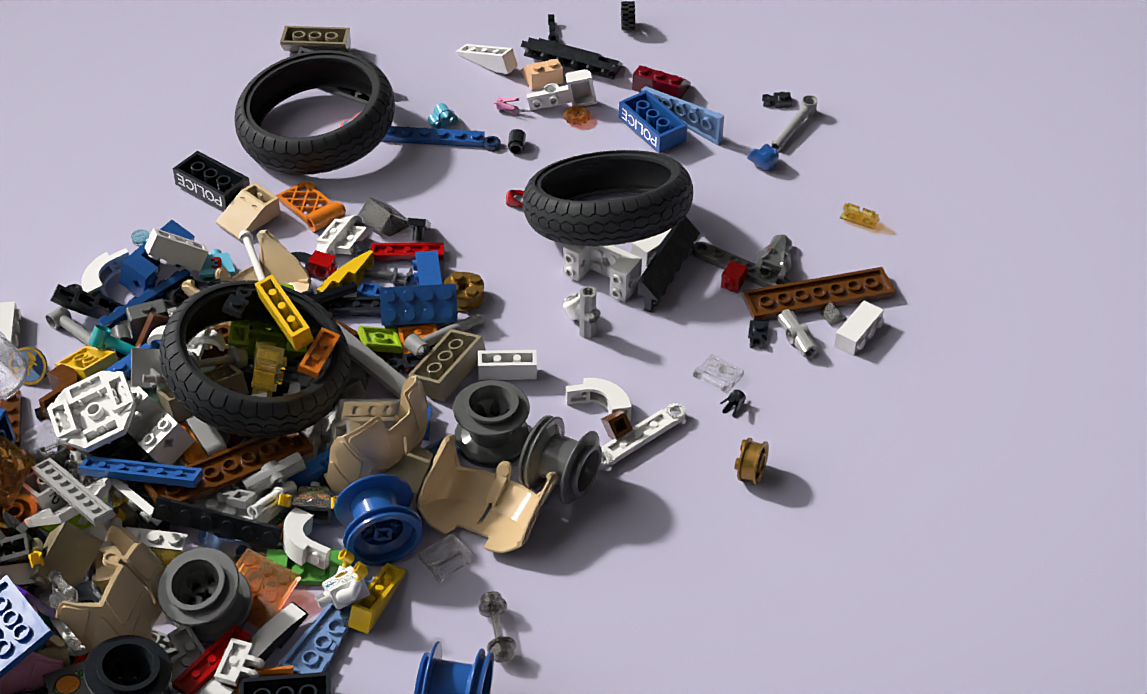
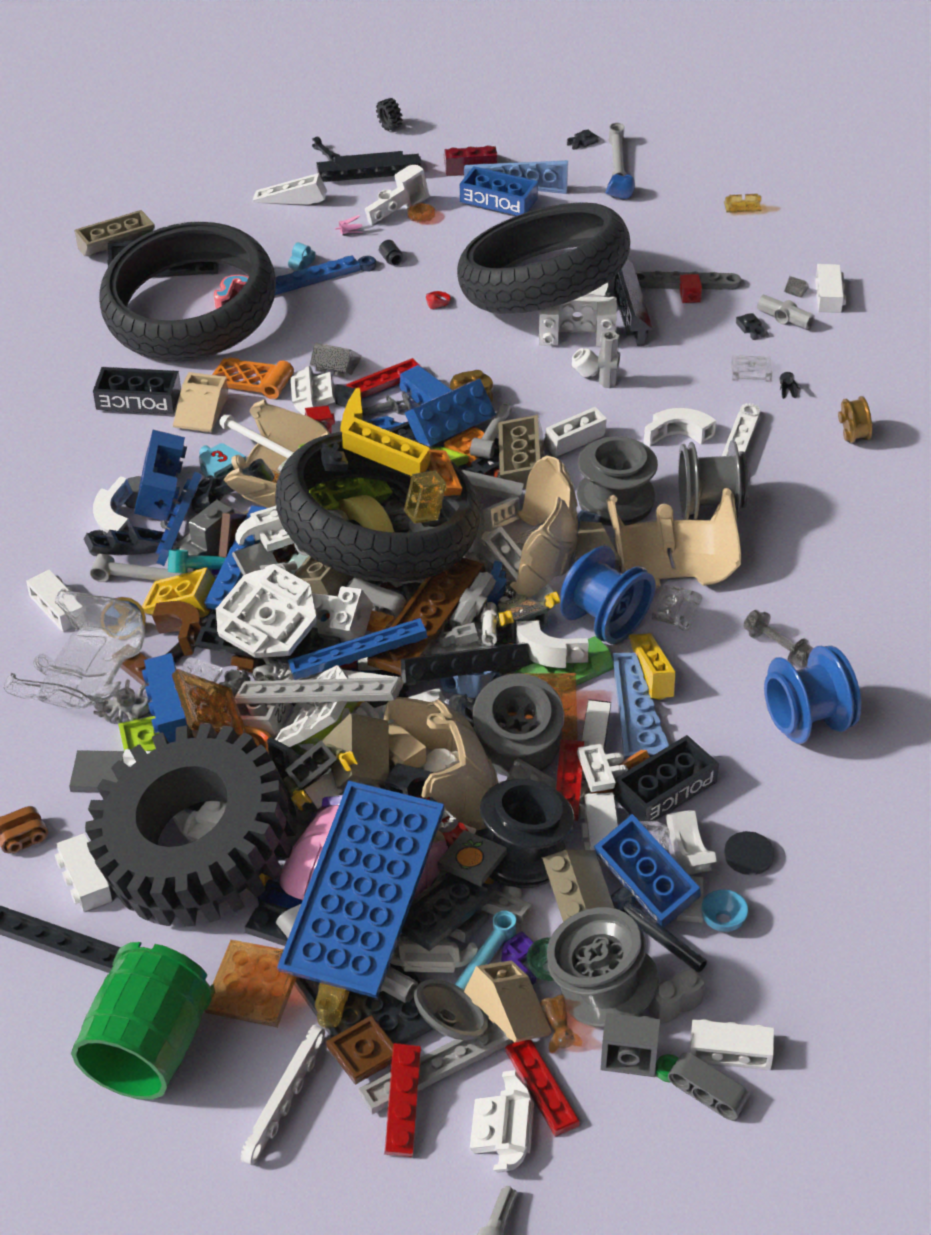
camera: 30 degrees left, 0 degrees up
clear plate [48,570,78,611] -> none
clear light blue tile [131,229,150,246] -> none
white brick [145,228,209,271] -> none
white torso [315,549,371,609] -> none
black tile [407,218,431,242] -> none
light nougat slope [521,59,563,91] -> none
reddish brown brick [601,410,633,439] -> none
reddish brown plate [742,267,896,321] -> none
dark grey animal [753,234,792,281] -> none

